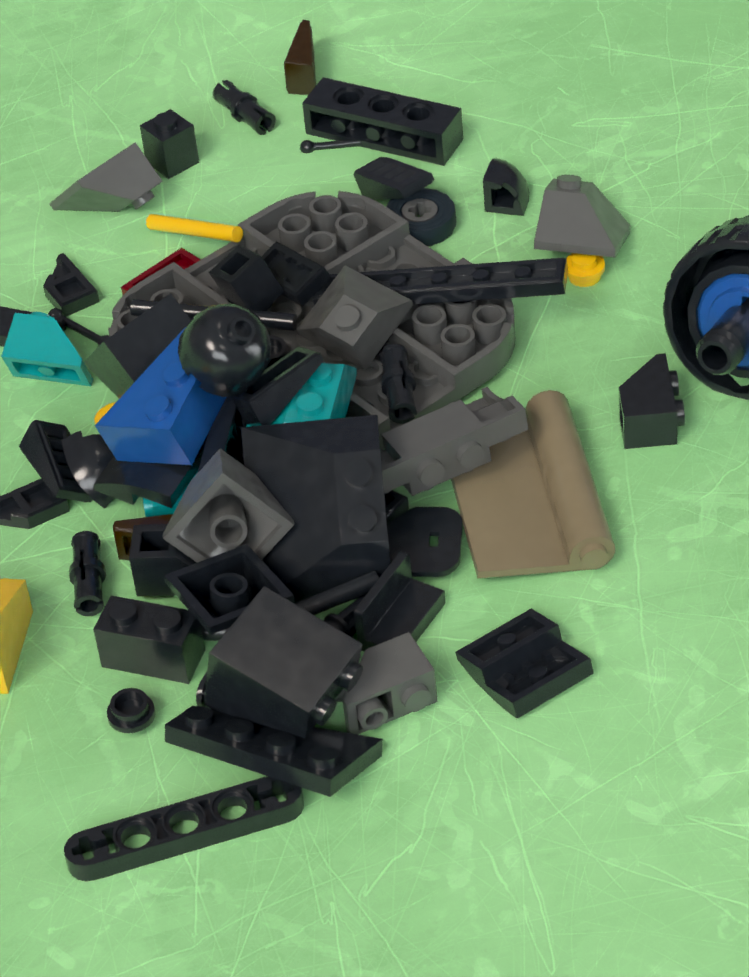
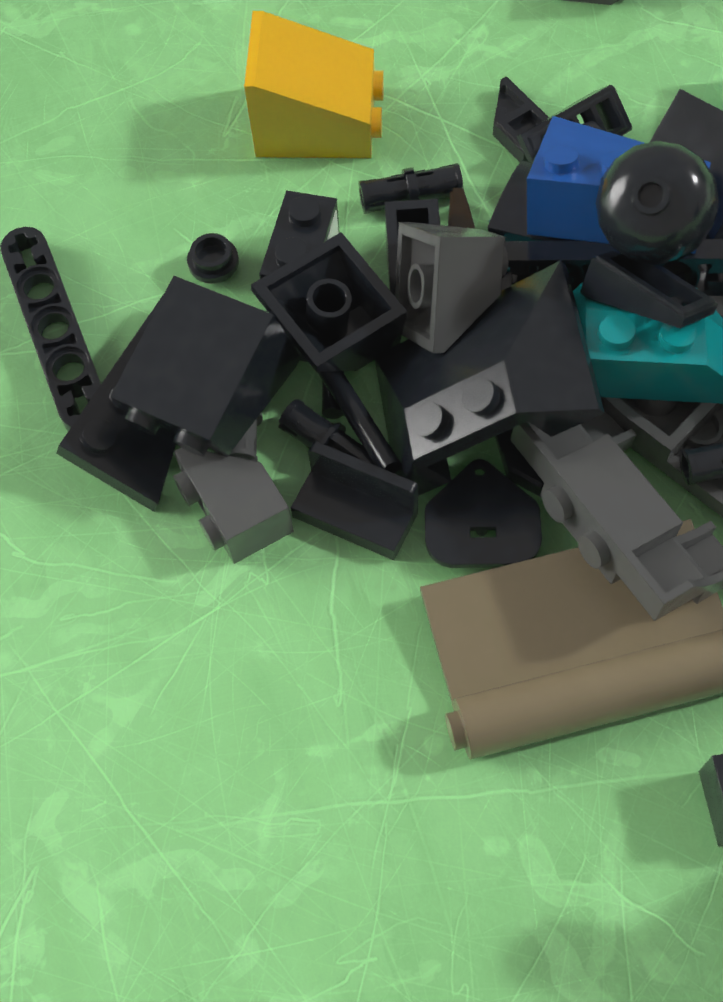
camera: 85 degrees right, 20 degrees up
black slope [455,608,594,719] -> none

